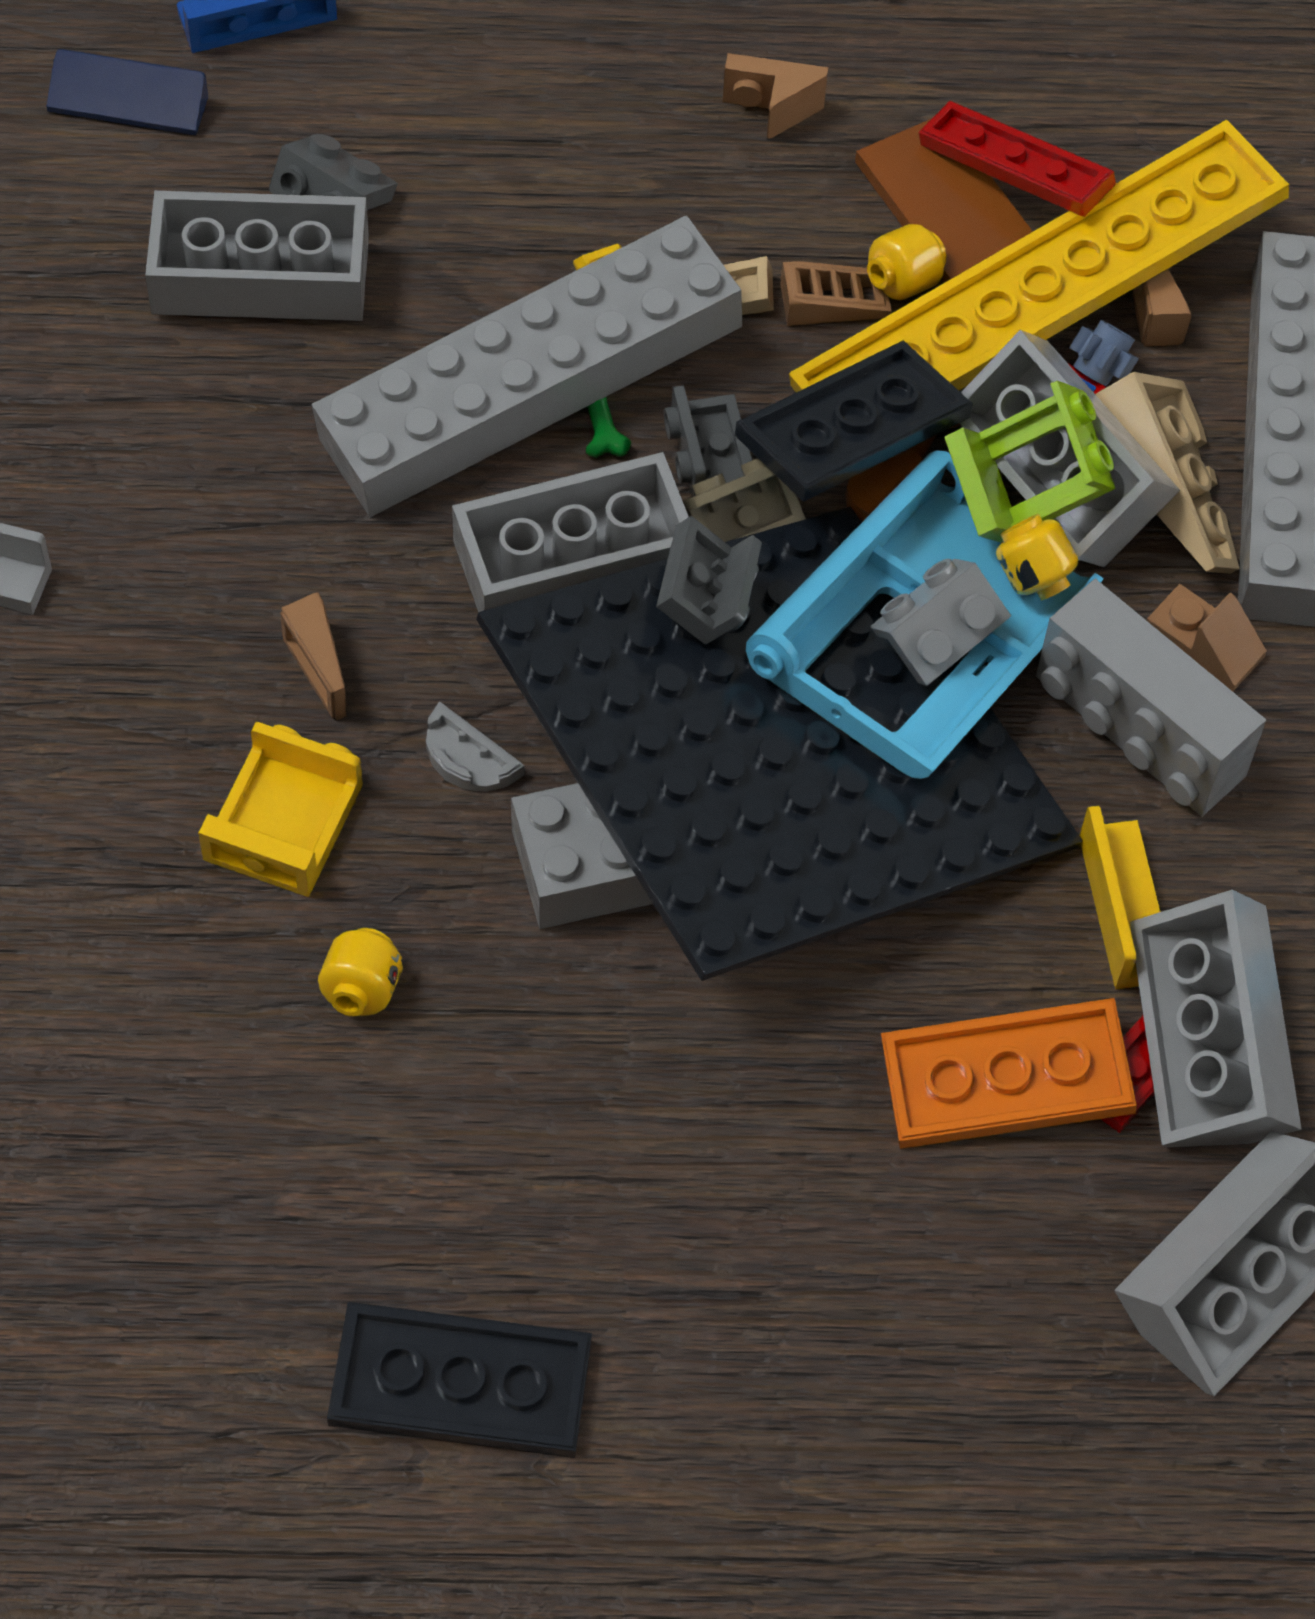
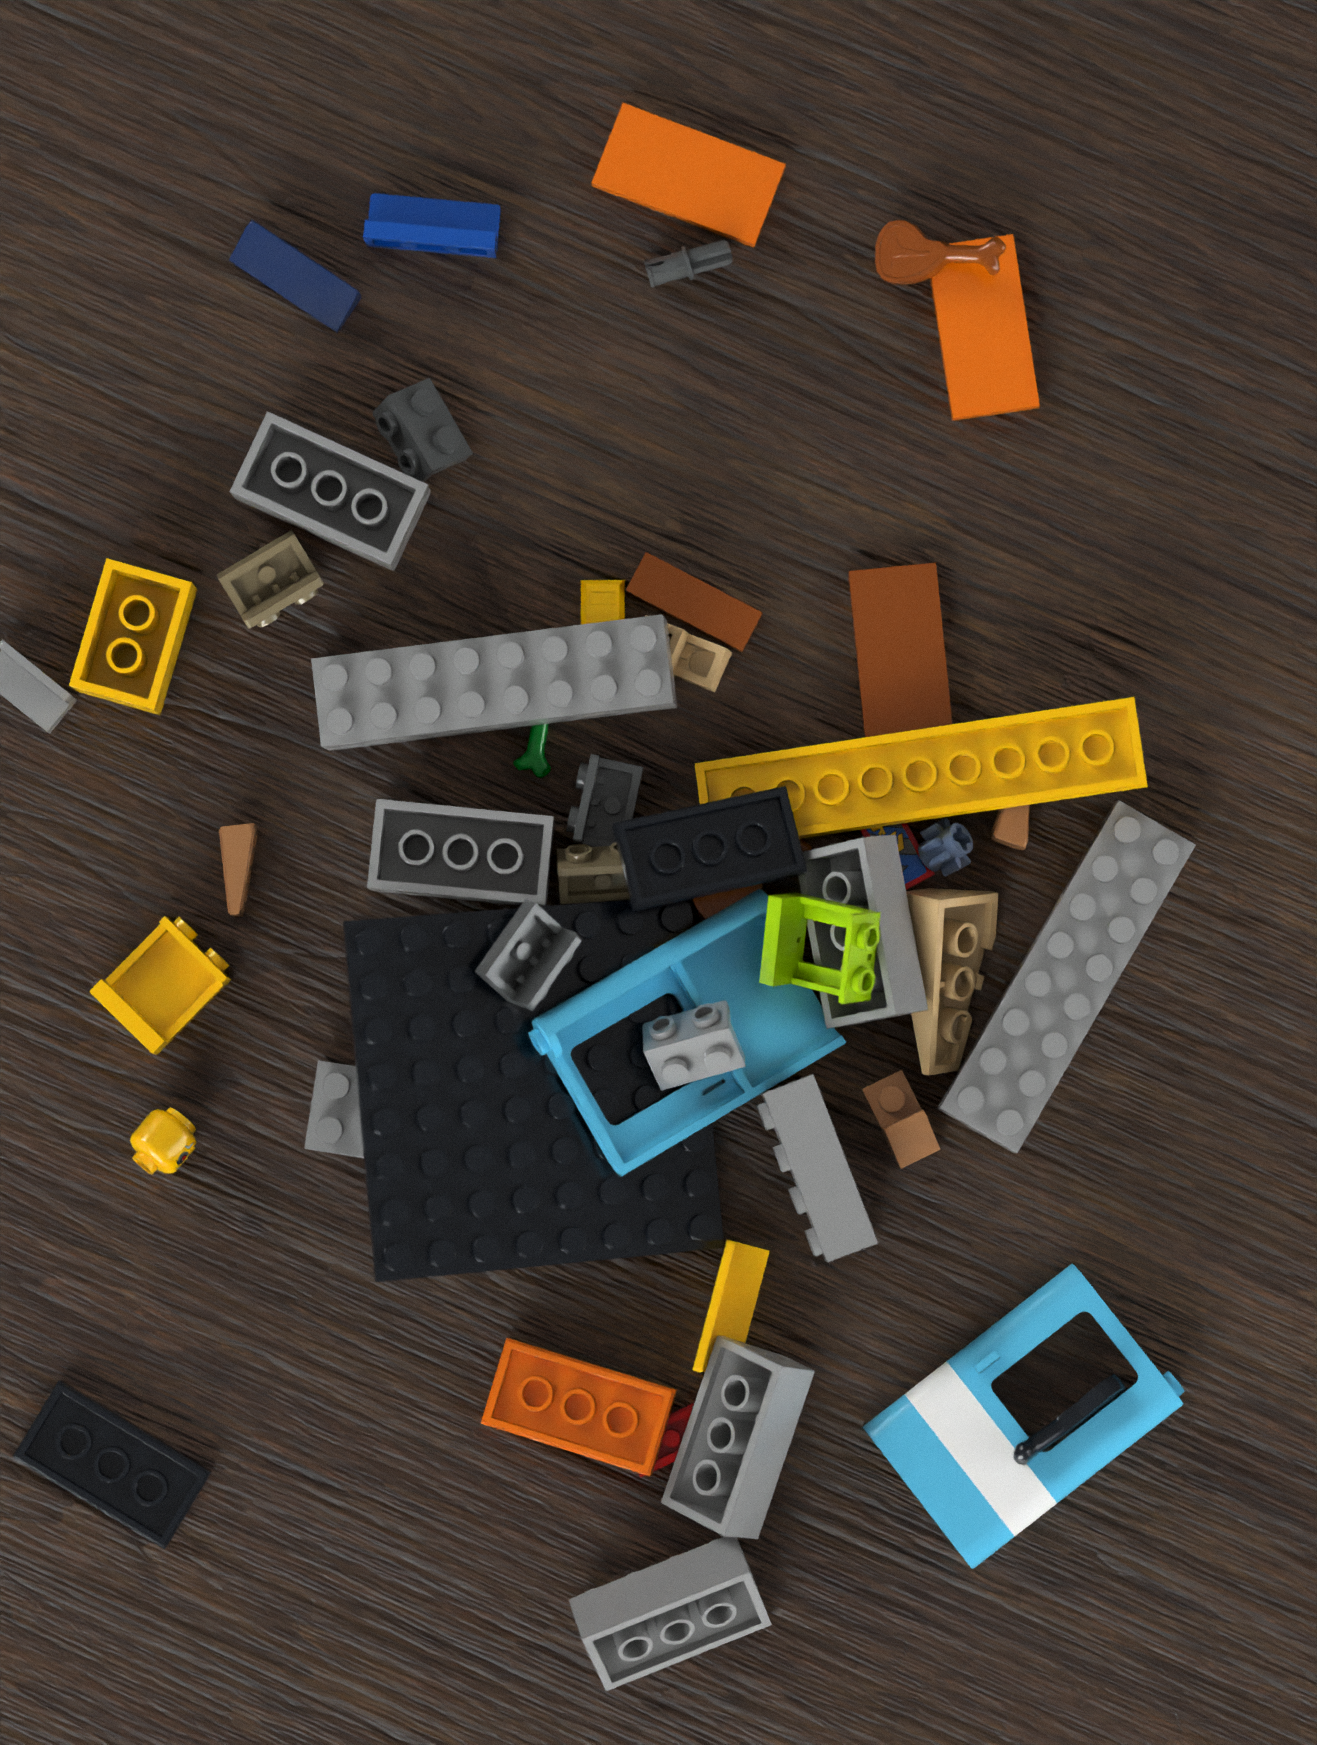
camera: 30 degrees right, 25 degrees up
light grey tile [426,701,525,792] -> none
medium nougat slope [722,53,829,139] -> none
medium nougat slope [780,261,892,326] -> none
yellow head [867,224,947,300] -> none
red tile [918,101,1116,217] -> none
yellow head [996,514,1078,601] -> none
none -> yellow brick [69,558,198,715]
none -> dark tan bracket [217,530,324,629]
none -> dark orange tile [625,552,763,653]

